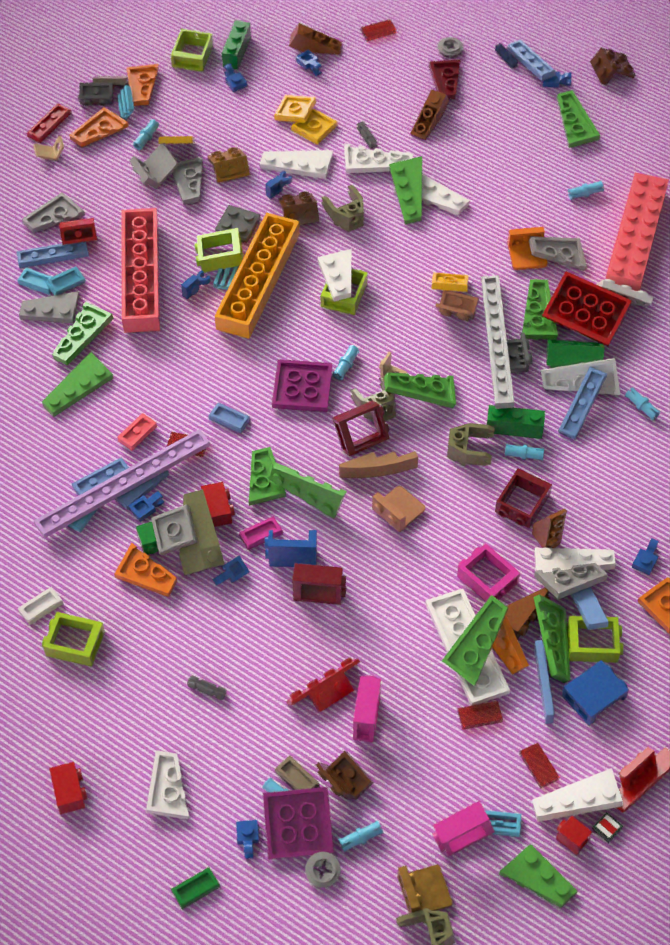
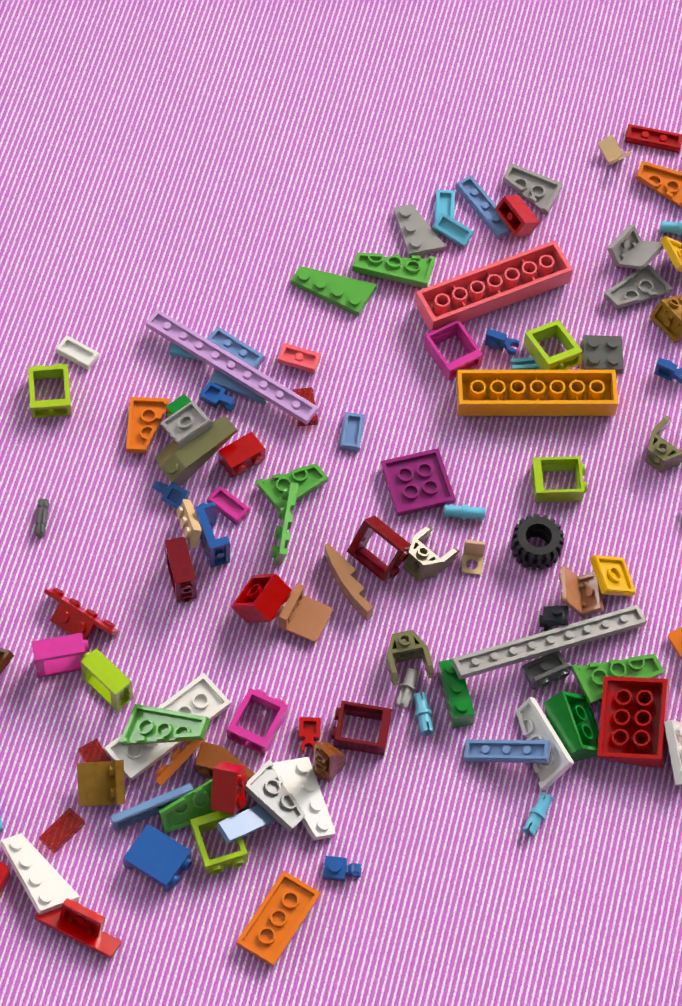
camera: 65 degrees right, 5 degrees up
reddish brown bracket [278,191,319,225] -> none
white wing [318,249,352,301] -> none
bright green wing [384,372,456,408] -> none
tile [592,812,623,844] -> none
none -> pearl gold bracket [77,760,125,806]
none -> lime window [81,648,133,712]
none -> tan plate [177,499,202,548]
none -> red brick [211,762,248,814]
none -> red brick [231,574,292,623]
none -> red plate [299,717,321,754]
none -> light grey axle [396,668,419,709]
none -> dark pink window [424,320,483,381]
none -> black tyre [511,514,564,570]
none -> black bracket [539,605,569,632]

